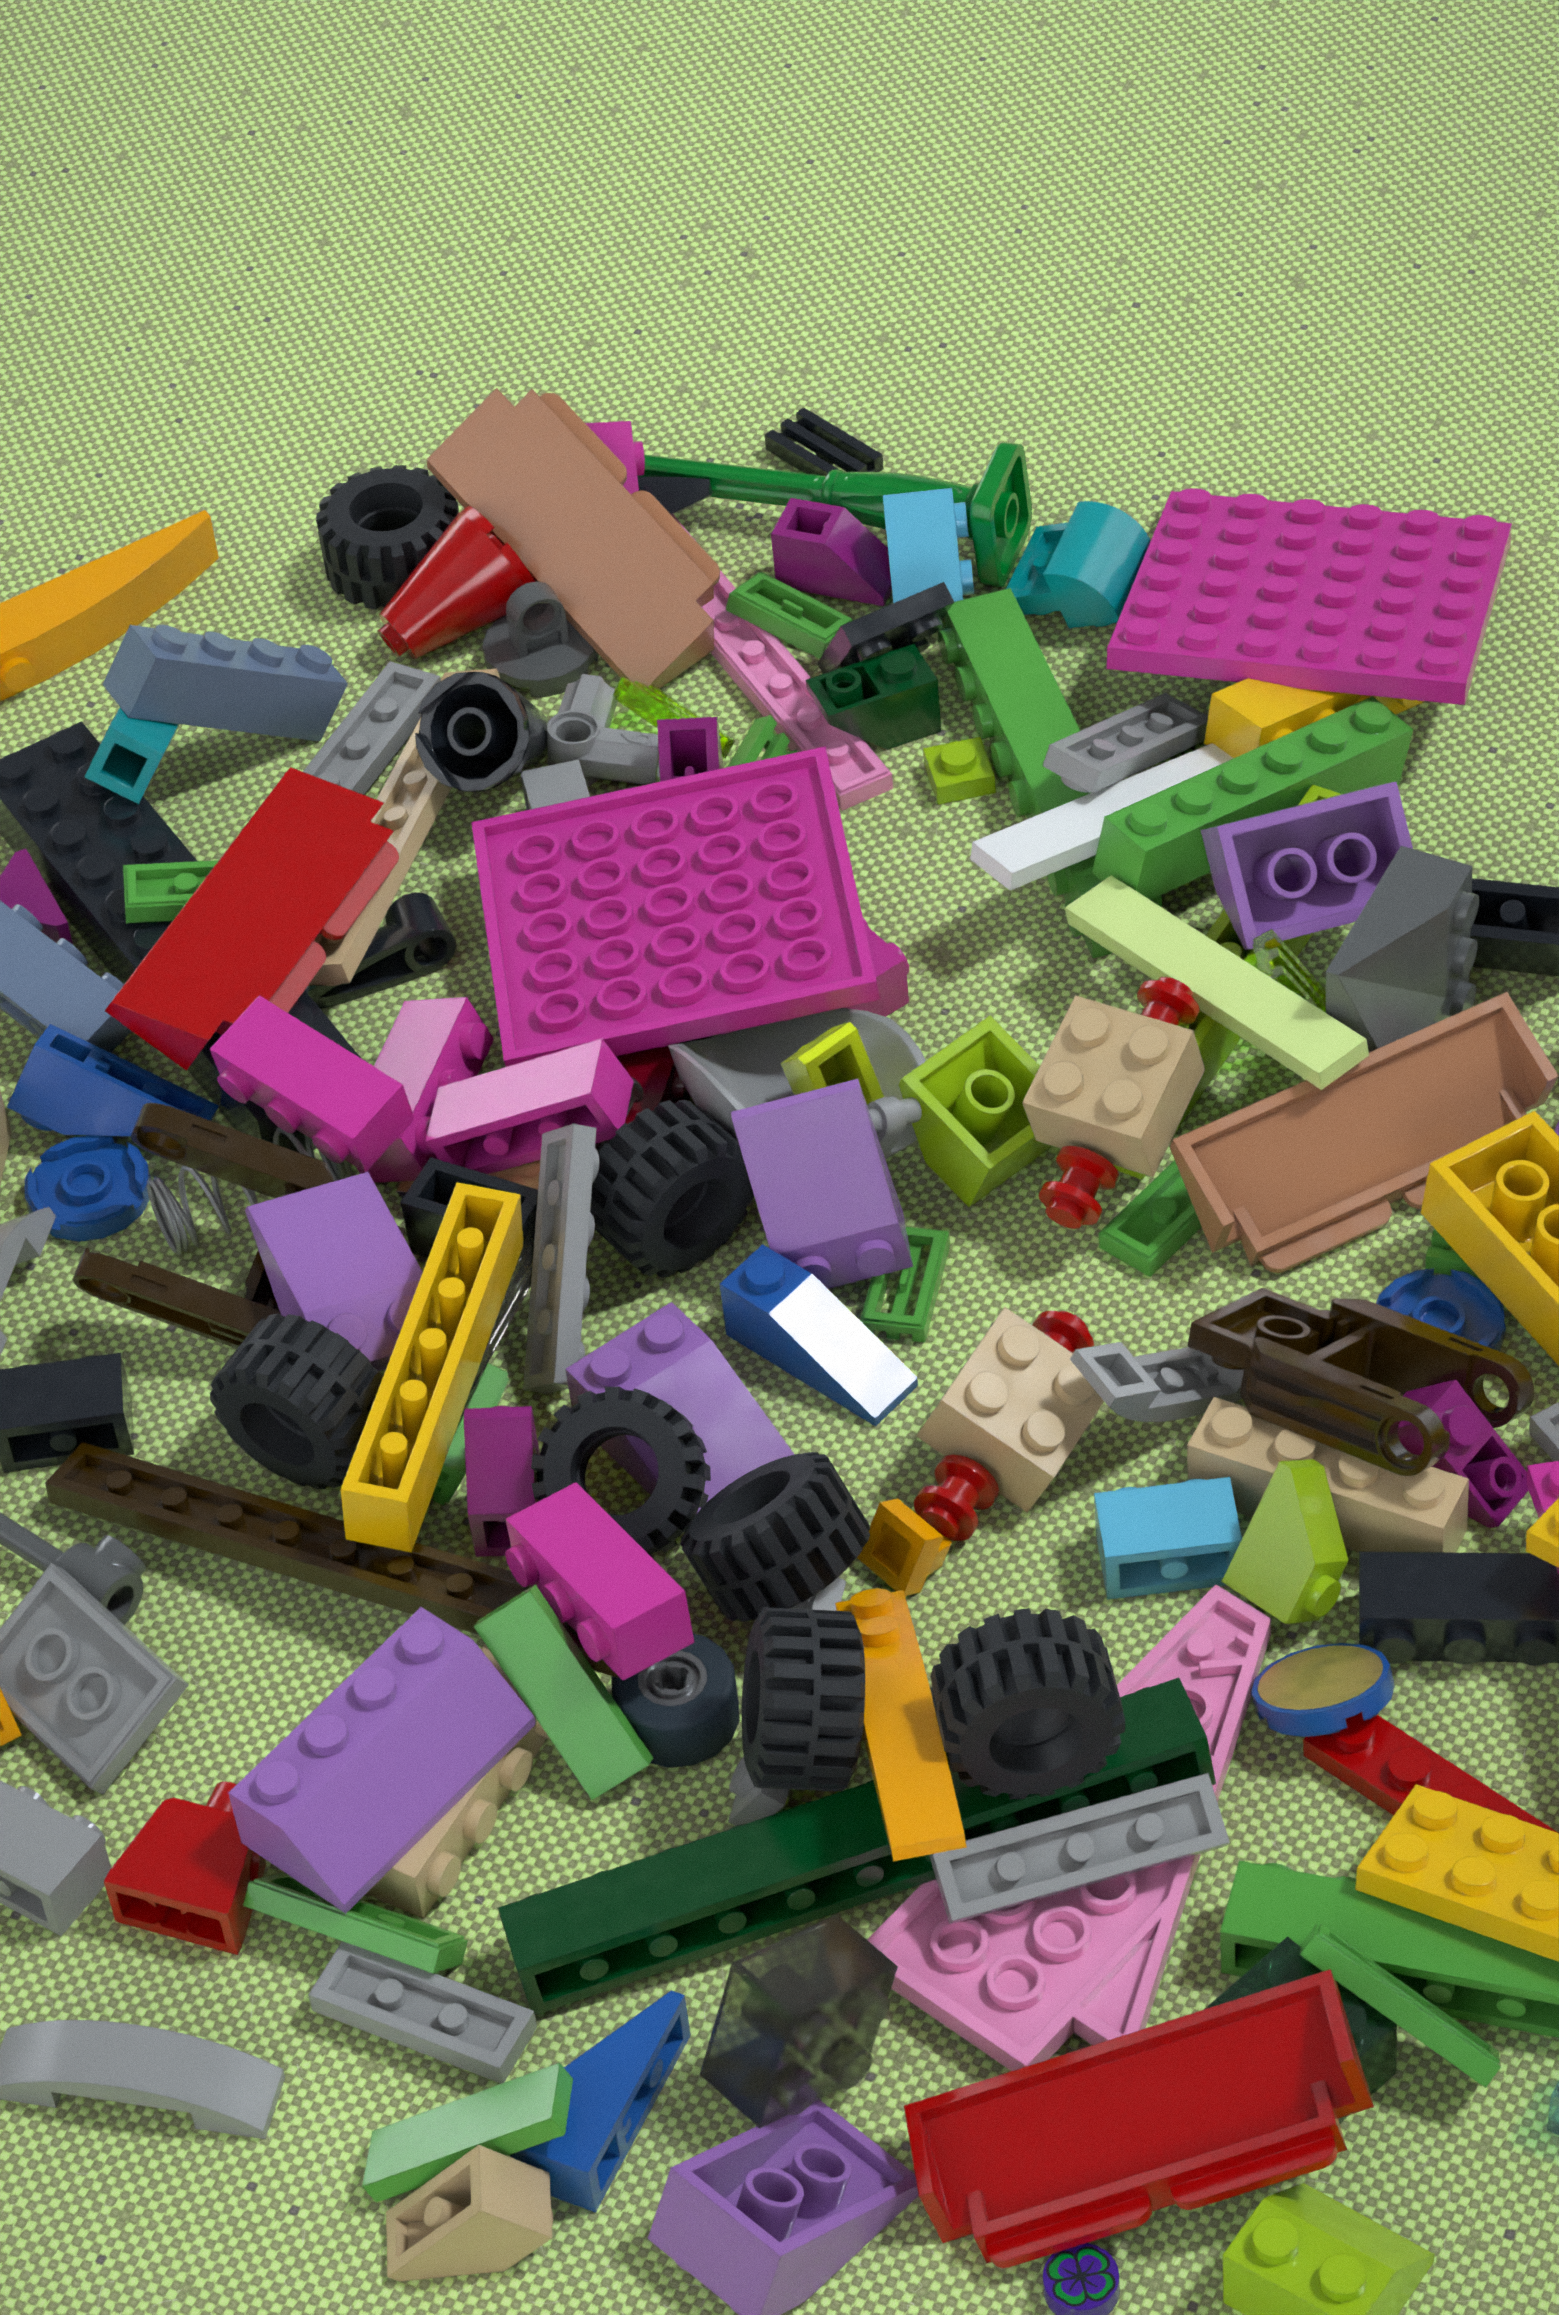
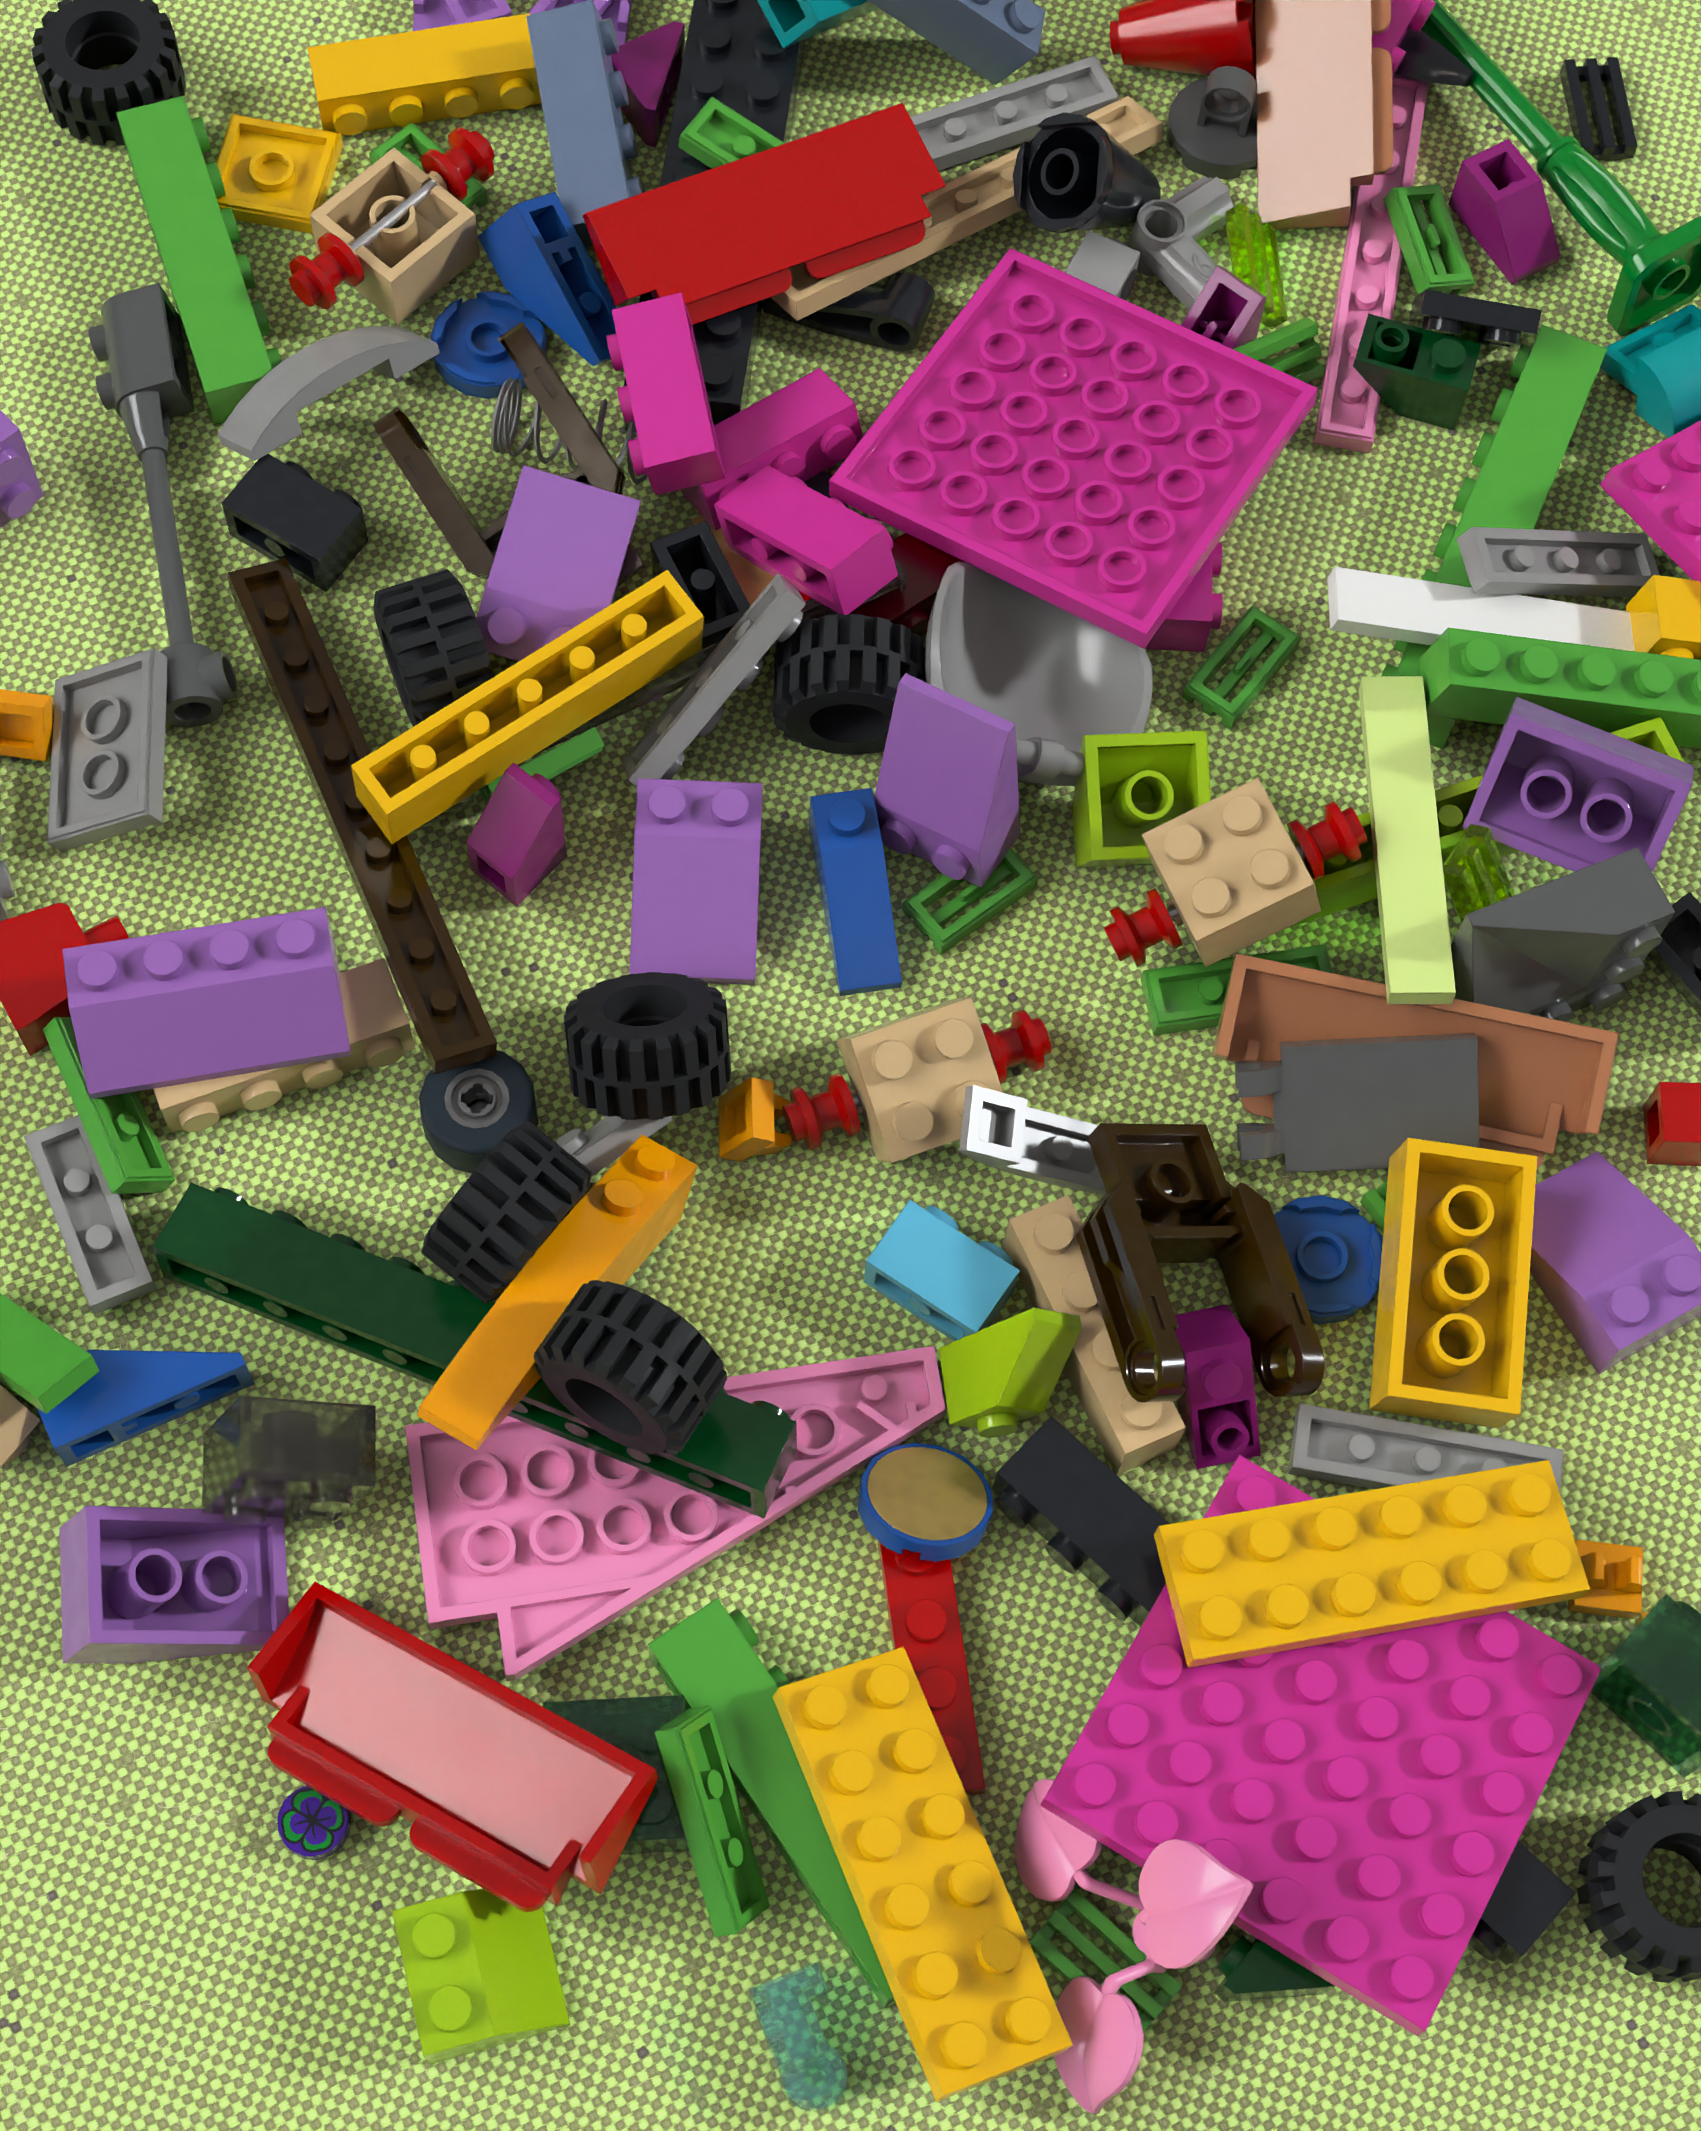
camera: 30 degrees right, 20 degrees up
bright green tile [474,1584,653,1800] -> none
dark pink brick [505,1482,695,1681] -> none
black tyre [531,1386,711,1557] -> none
neon yellow slope [781,1022,884,1104] -> none
medium azure brick [883,488,974,603] -> none
lime plate [923,737,996,805] -> none
light grey plate [929,1773,1230,1924] -> none
none -> bright green tile [1182,605,1301,730]
none -> dark grey tile [1235,1033,1479,1173]

